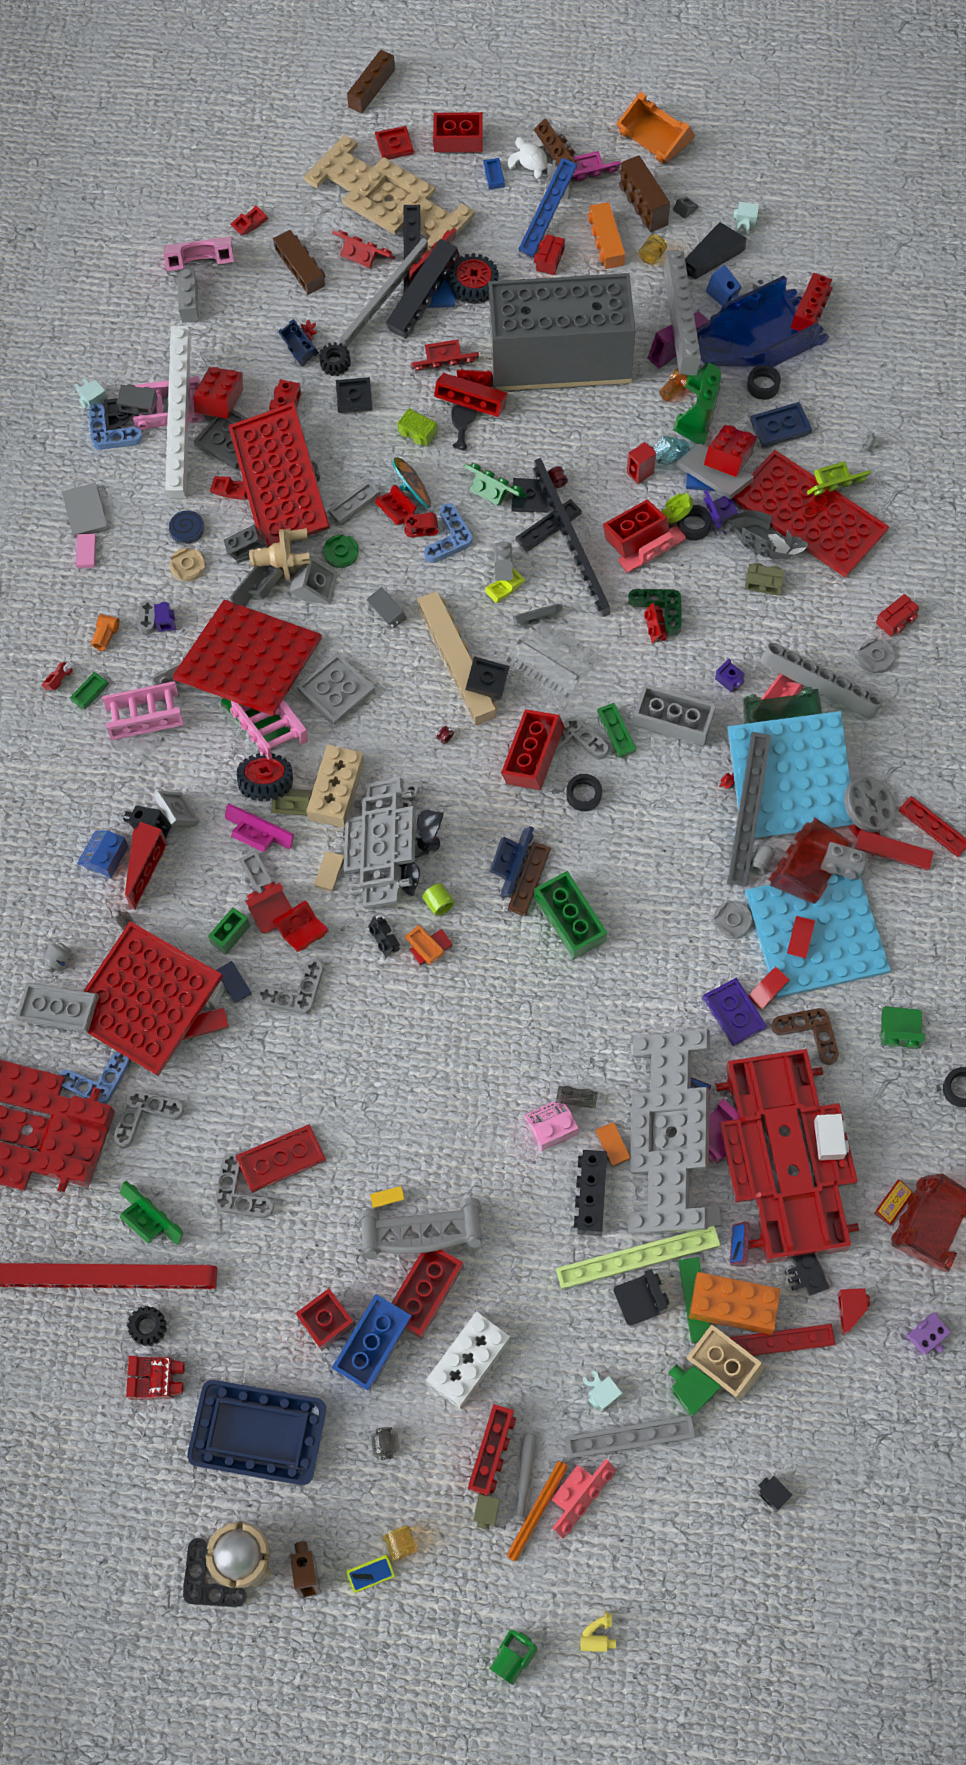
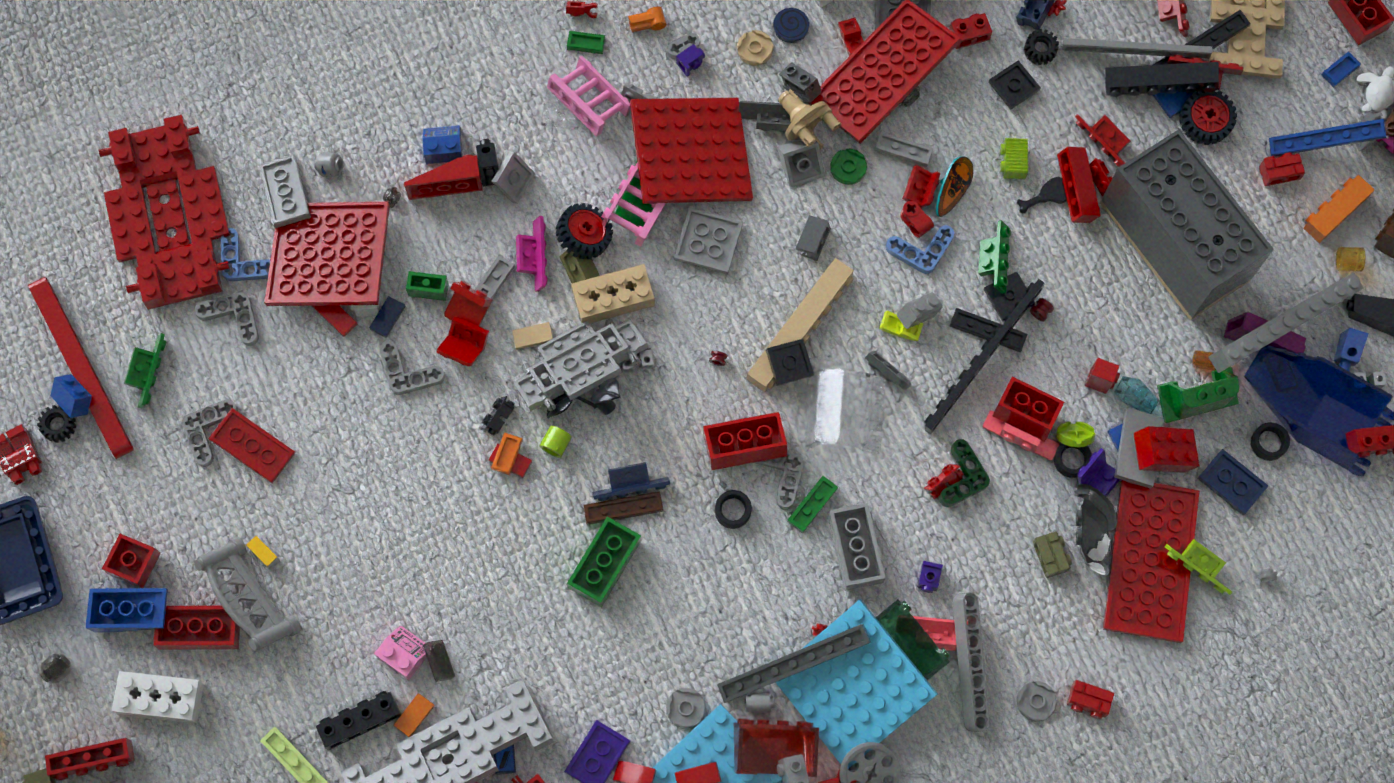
camera: 55 degrees right, 5 degrees up
none -> blue brick [50,374,92,418]

